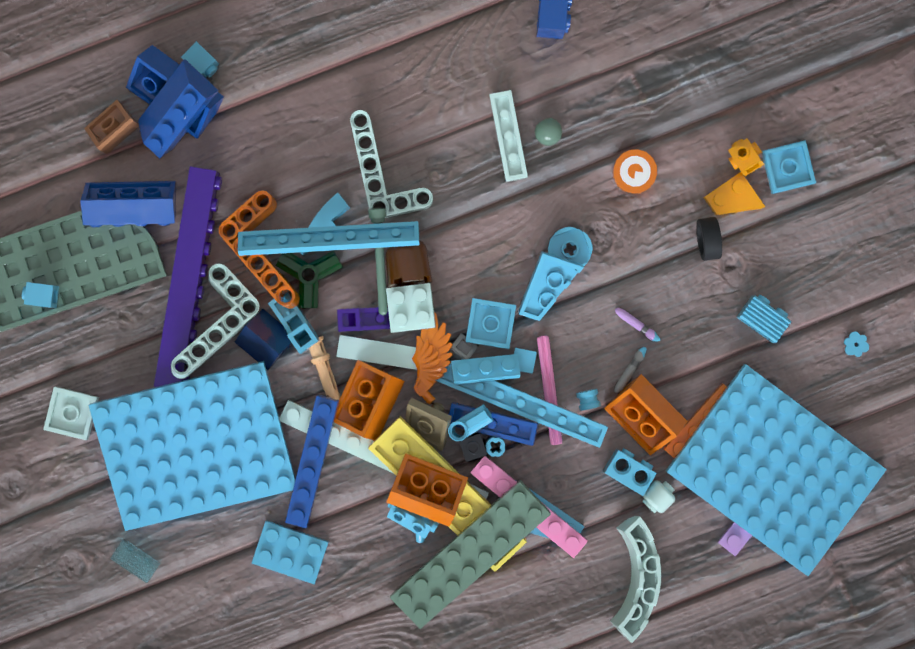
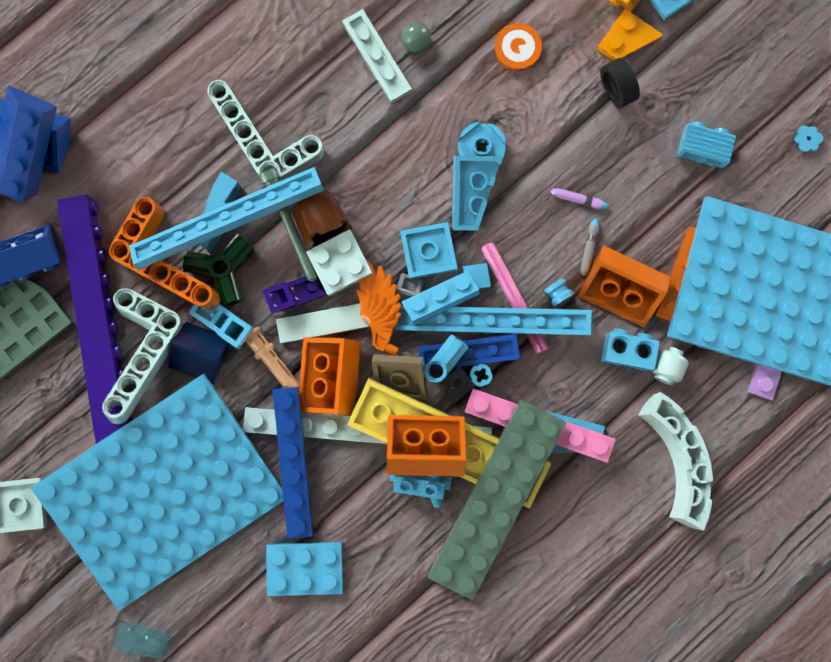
camera: 20 degrees left, 5 degrees down
medium azure brick [181,41,219,78] -> none

